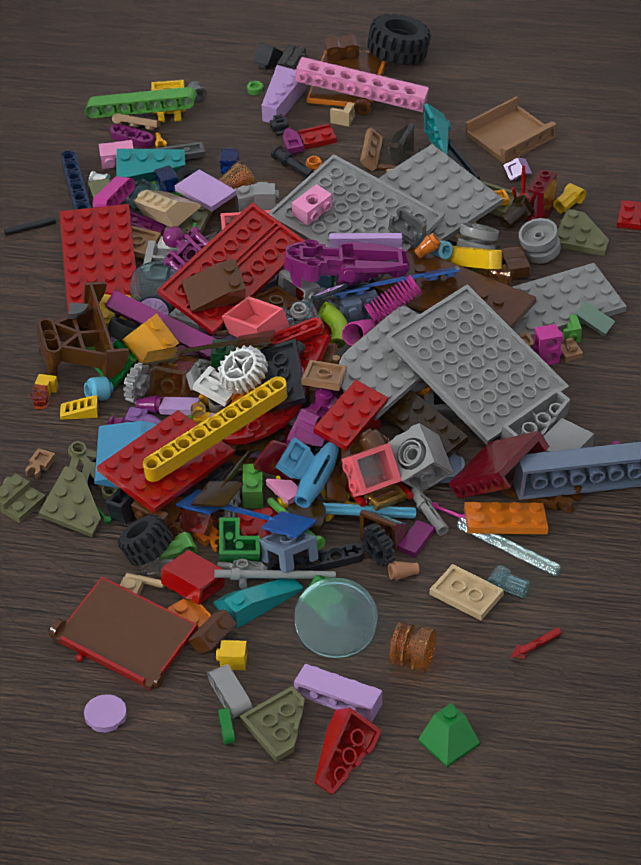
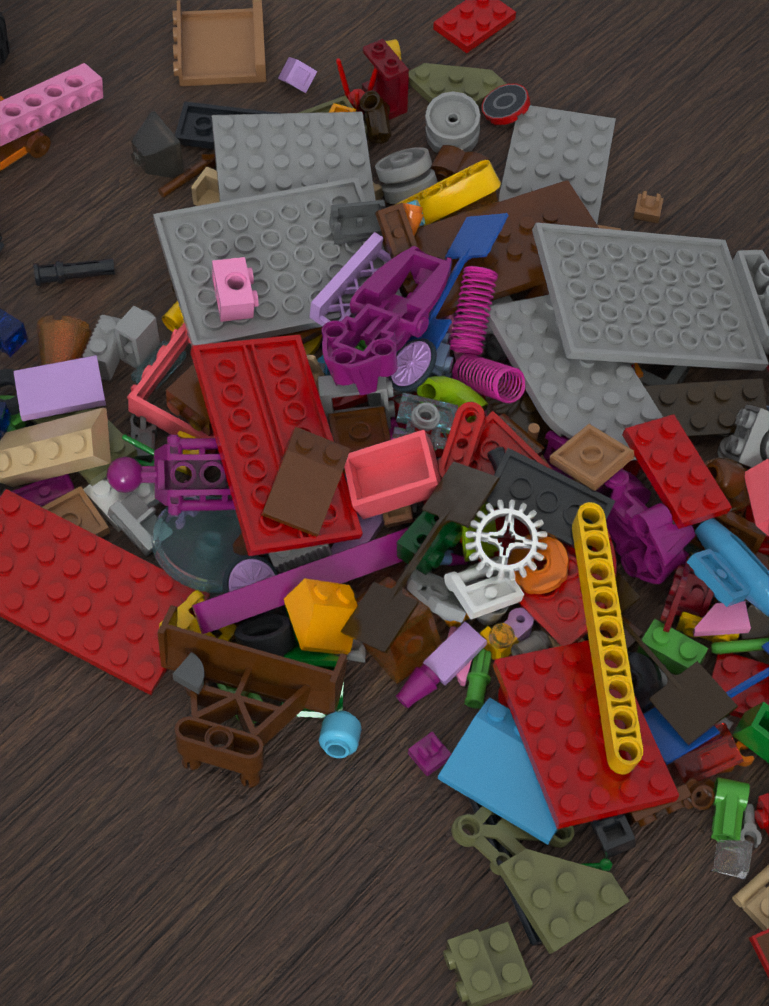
camera: 60 degrees left, 15 degrees up
medium nougat plate [25,448,56,479] -> none
leg [31,374,59,410] -> none
yellow slope [60,395,99,420] -> none
black tyre [118,514,173,566] -> none
light grey gear [123,362,152,404] -> none
medium lavender plate [124,407,162,424] -> none
magenta plate [283,128,304,154] -> none
red plate [298,124,337,150] -> none
orange plate [305,156,322,171] -> none
tan panel [330,102,355,126] -> none
medium nougat plate [360,127,383,171] -> none
teal wedge [424,103,451,156] -> none
dark pink brick [533,324,564,365] -> none
bright green bracket [563,314,582,344] -> none
sand green tile [575,301,615,337] -> none
none -> reddish brown hinge [375,203,418,279]
none -> tile [482,84,530,125]

